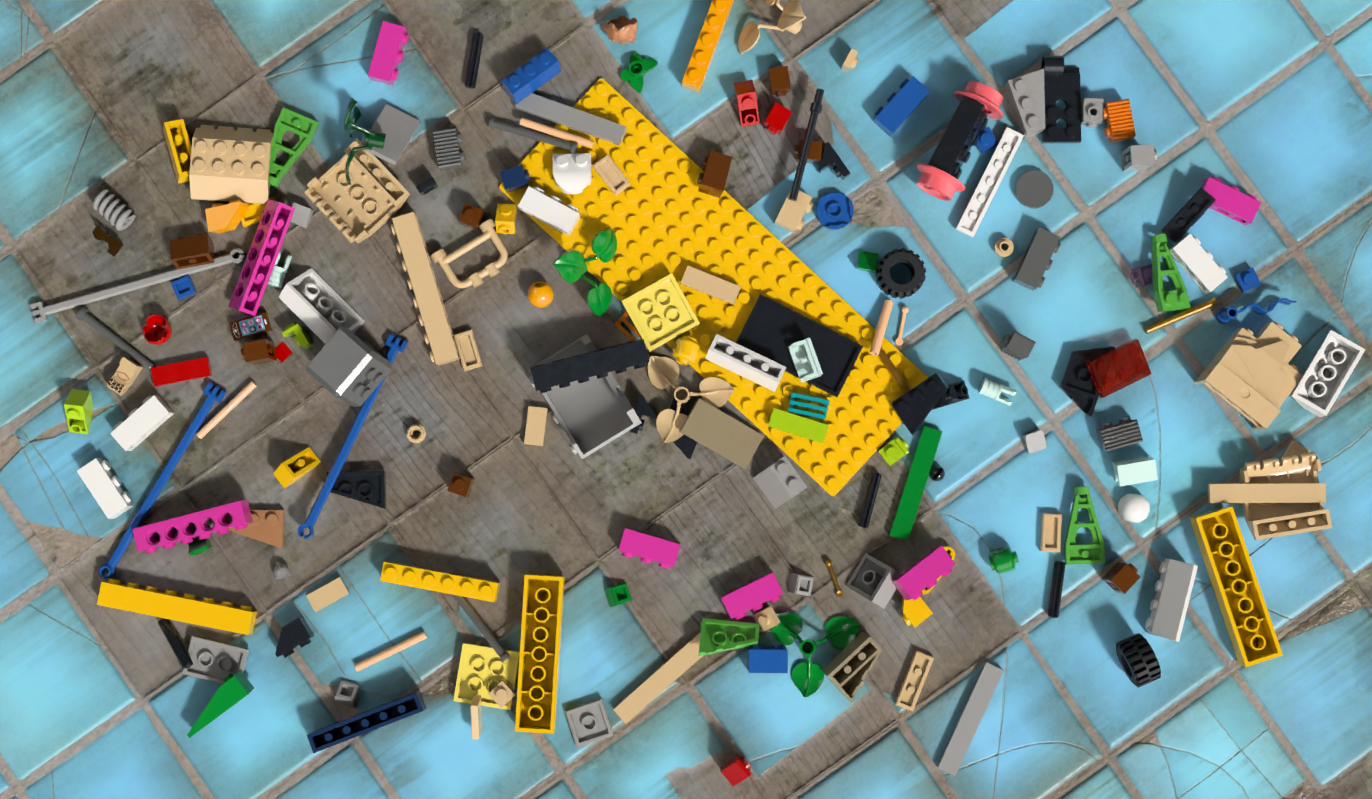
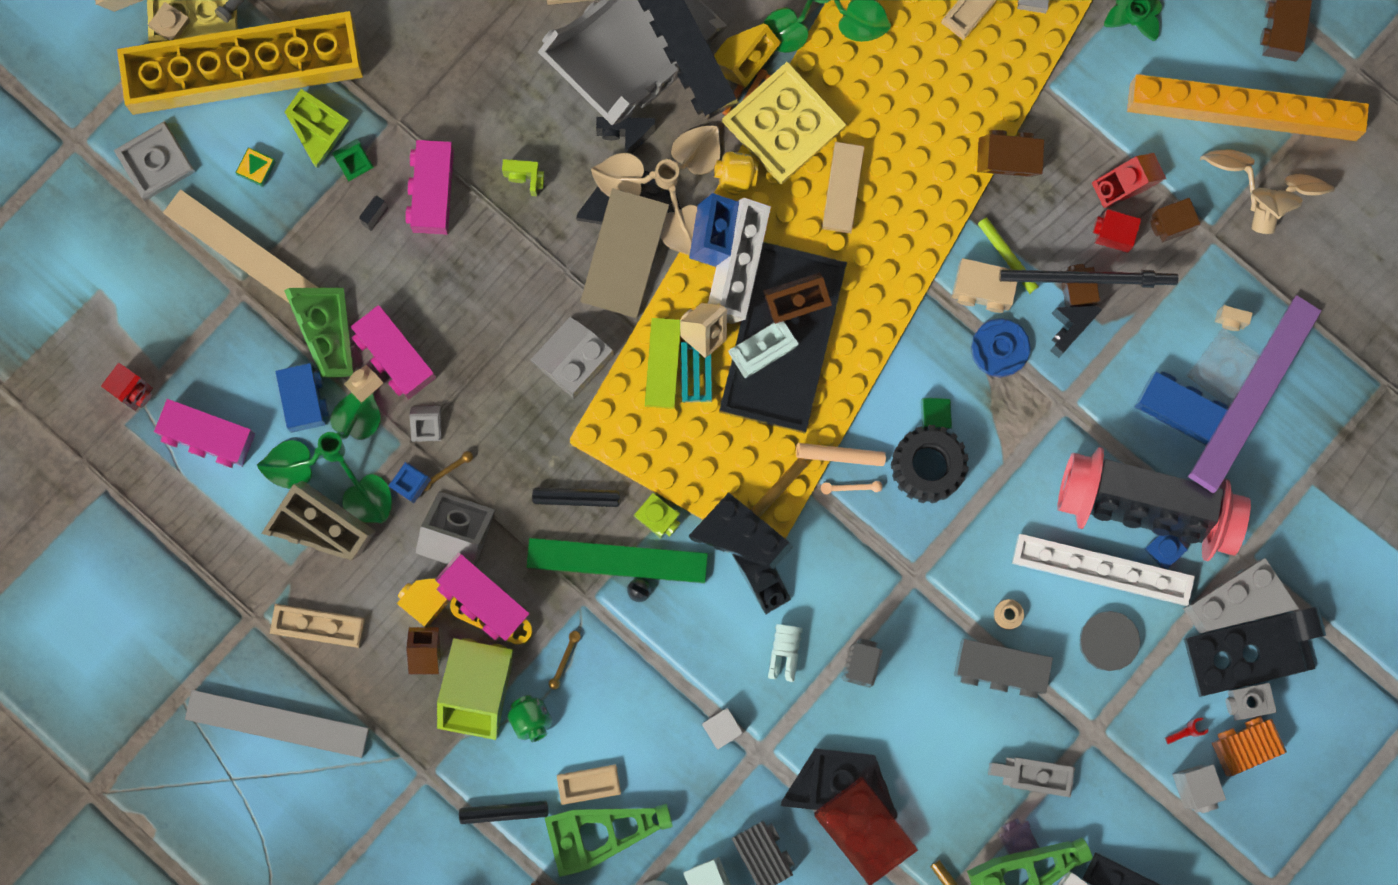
camera: 70 degrees right, 5 degrees down
none -> dark pink brick [154,399,255,468]
none -> tile [235,147,276,187]
none -> lime wing [284,89,350,168]
none -> black tile [359,195,388,231]
none -> blue tile [389,462,431,503]
none -> reddish brown brick [406,627,441,675]
none -> lime slope [437,638,513,740]
none -> lime bracket [502,159,544,197]
none -> pearl gold hinge [548,631,581,690]
none -> tan slope [680,303,727,358]
none -> blue brick [689,193,739,267]
none -> yellow slope [714,23,781,87]
none -> reddish brown brick [763,272,832,324]
none -> lime bar [978,217,1039,294]
none -> light grey hinge [988,757,1075,797]
none -> red hand [1165,718,1209,744]
none -> clear plate [1186,328,1259,407]
none -> medium lavender tile [1188,295,1321,493]

